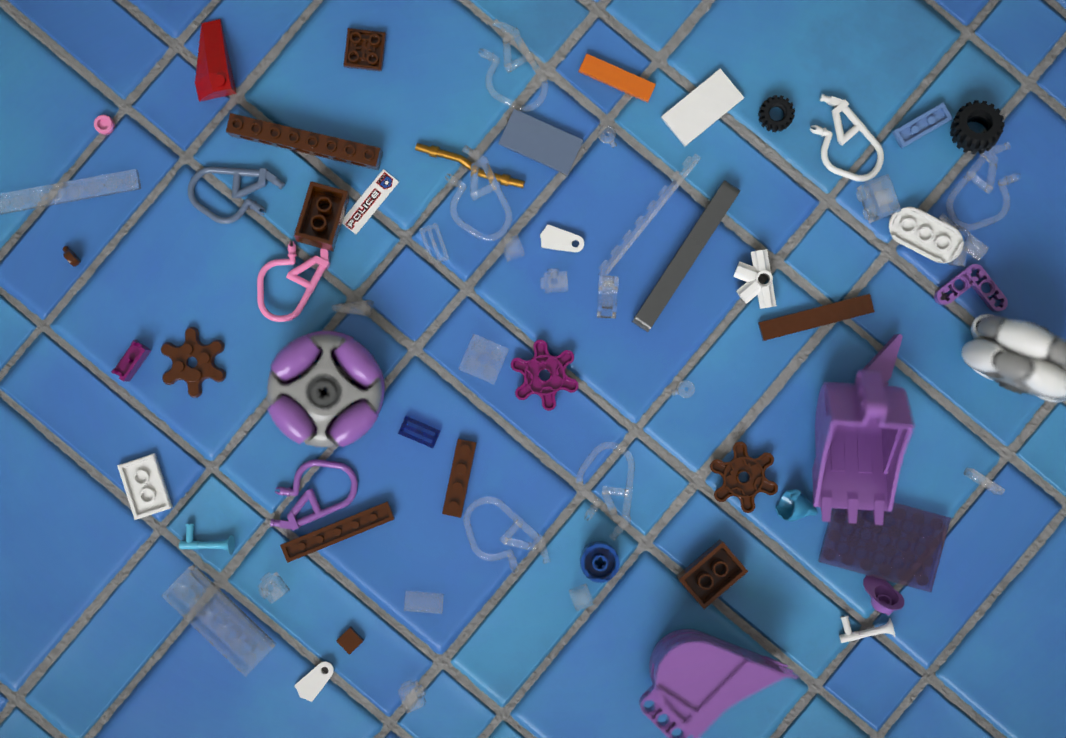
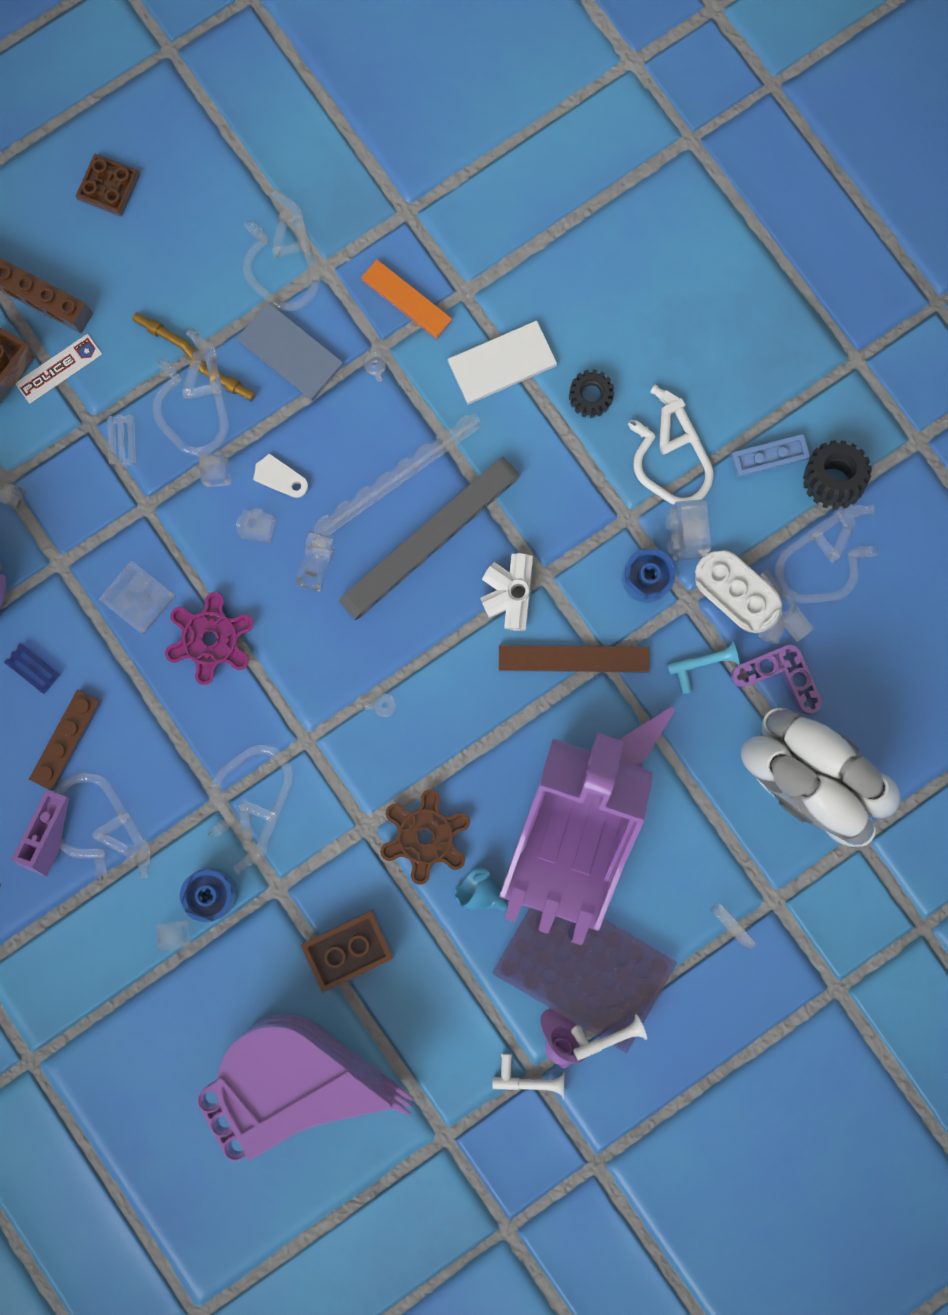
camera: 15 degrees right, 5 degrees down
none -> medium lavender slope [11,790,69,877]
none -> white piece [571,1014,647,1061]
none -> blue brick [622,549,675,603]
none -> medium azure piece [667,640,739,695]

